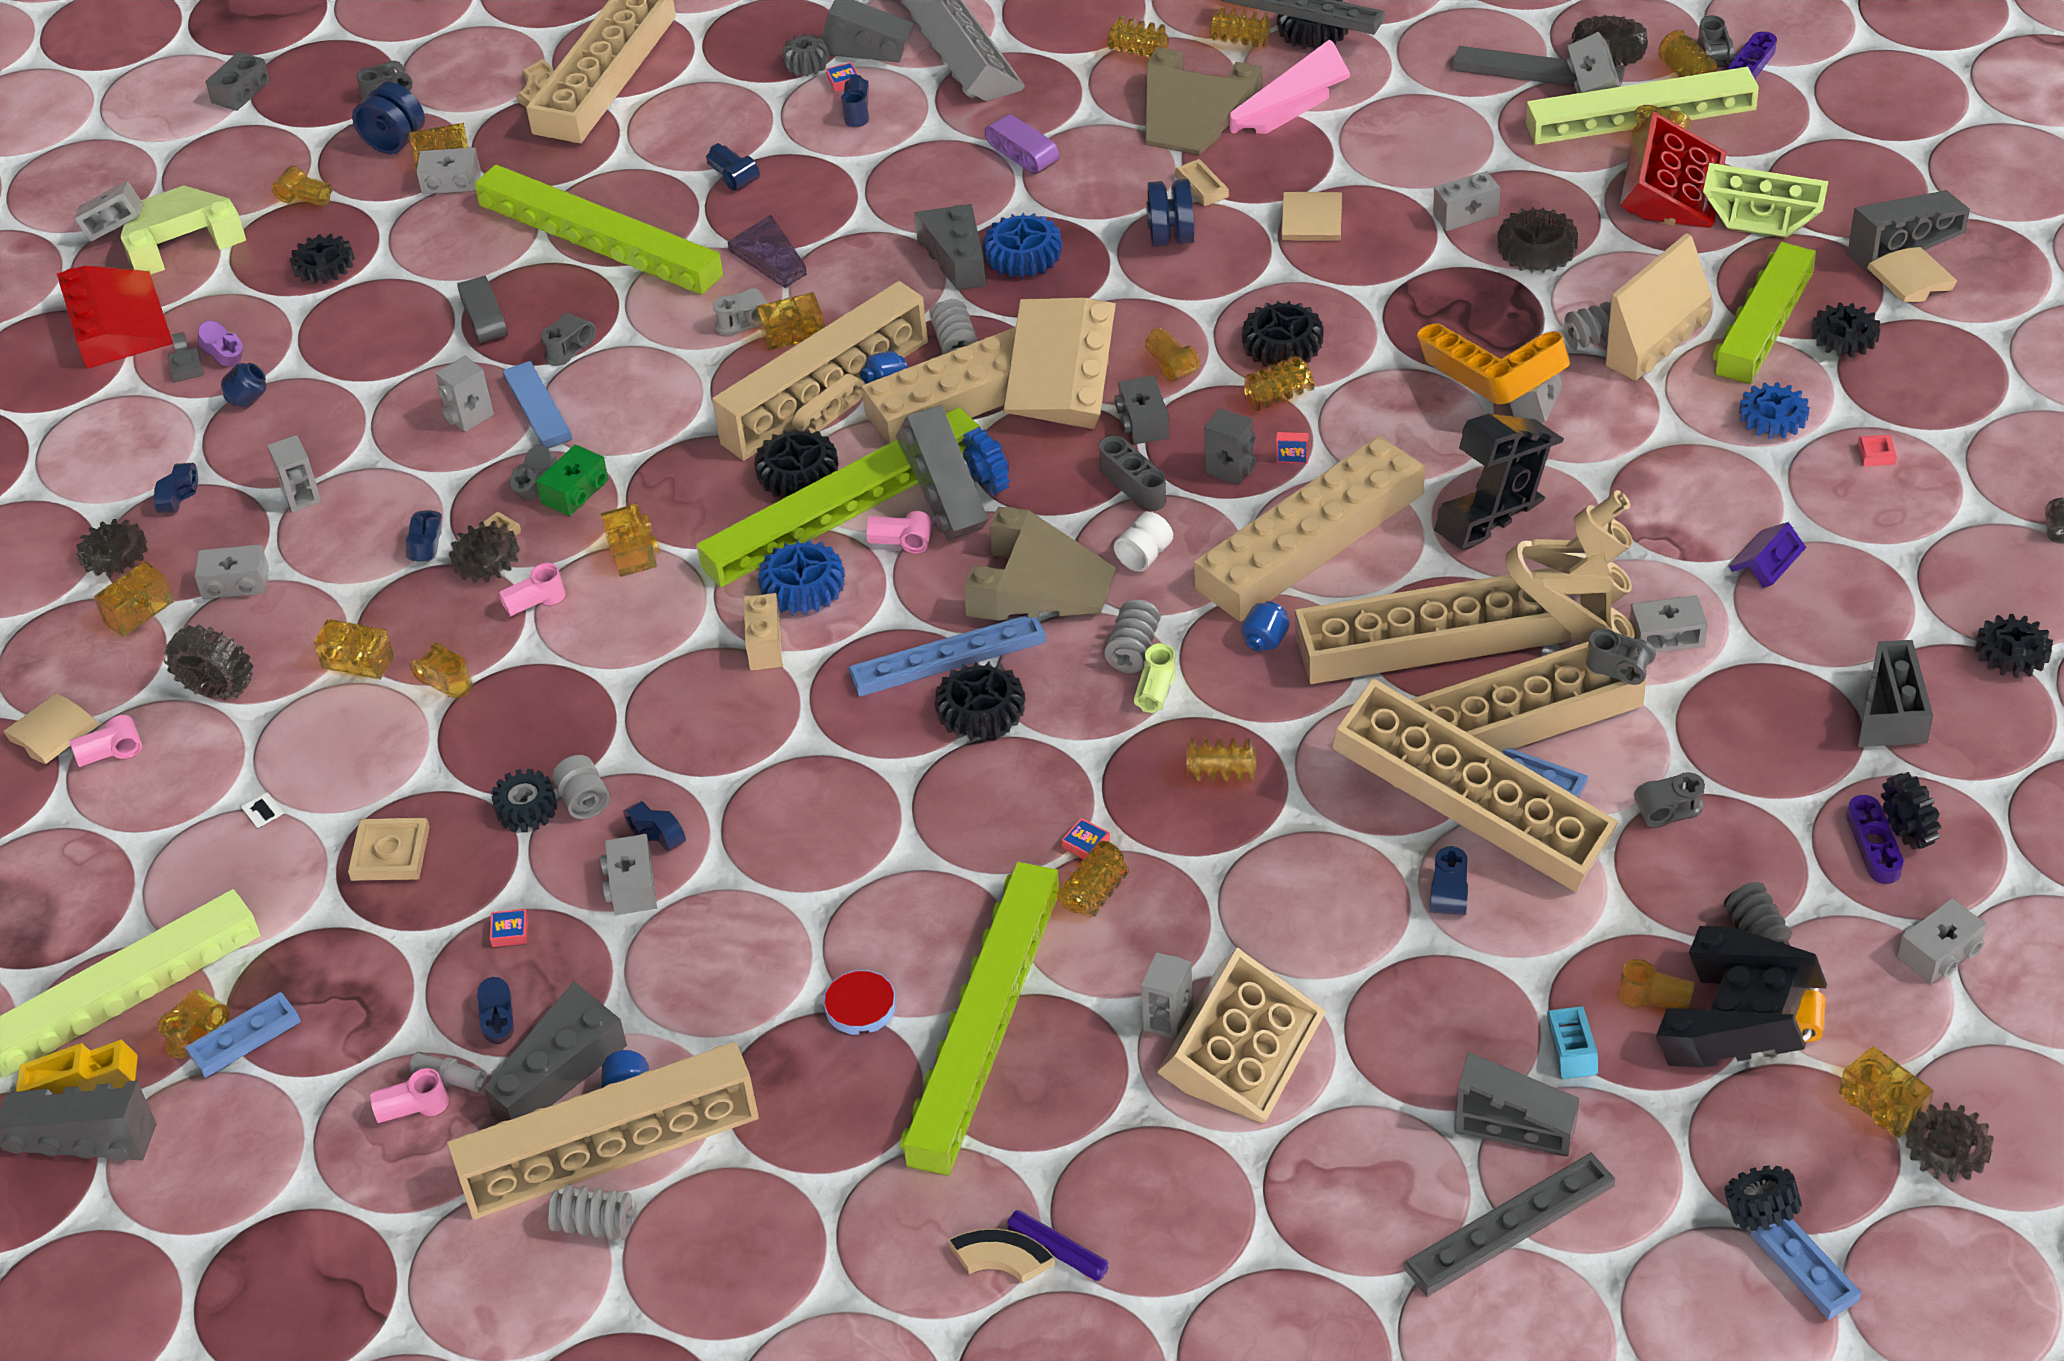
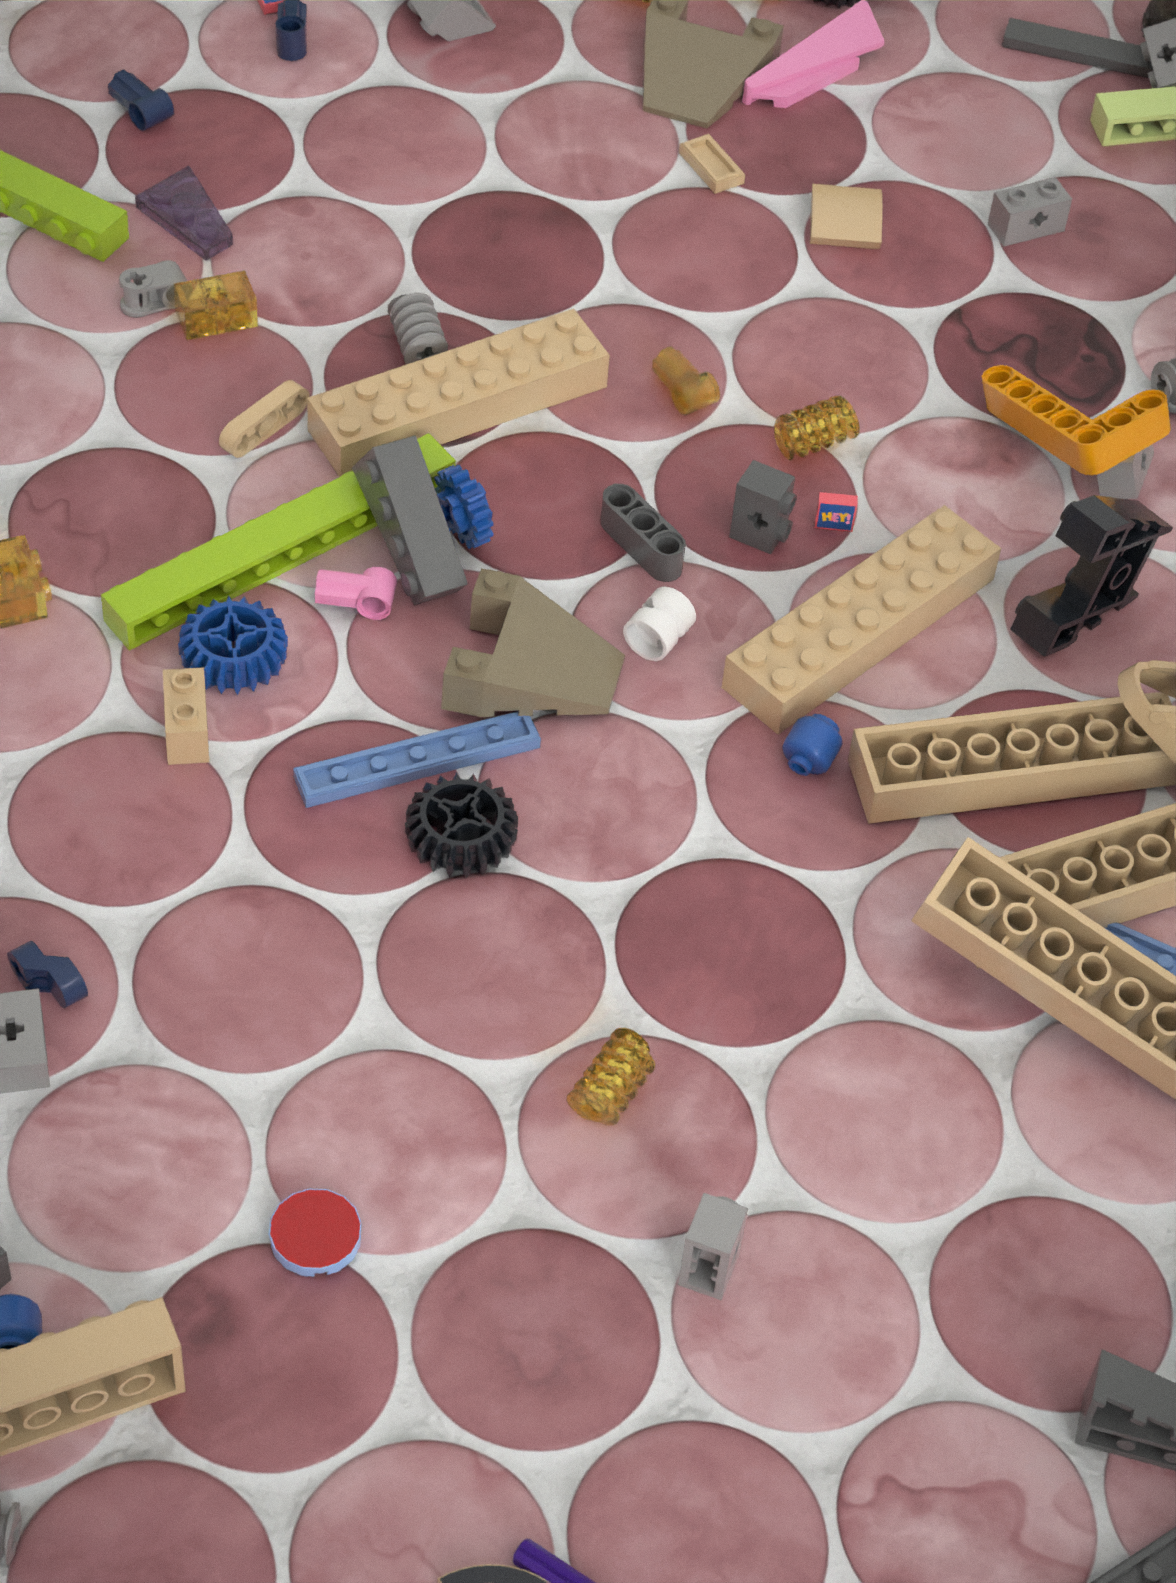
camera: 10 degrees left, 5 degrees up
tan brick [712,281,928,461] -> none
black gear [754,428,839,498] -> none
blue head [861,351,908,384] -> none
lime brick [900,862,1060,1176] -> none
dark grey wedge [914,204,986,290] -> none
blue gear [983,212,1062,279] -> none
medium lavender beam [985,114,1060,174] -> none
tan slope [1003,298,1116,429] -> none
tile [1061,818,1110,862] -> none
light grey piece [1105,599,1161,674] -> none
dark grey brick [1114,375,1170,445] -> none
yellowish green piece [1134,643,1176,713] -> none
dark blue wheel [1146,179,1194,247] -> none
tan slope [1157,948,1326,1124] -> none
clear yellow piece [1187,737,1257,781] -> none
black gear [1242,300,1324,369] -> none
dark blue piece [1430,846,1468,915] -> none
clear smoke gear [1498,207,1578,274] -> none

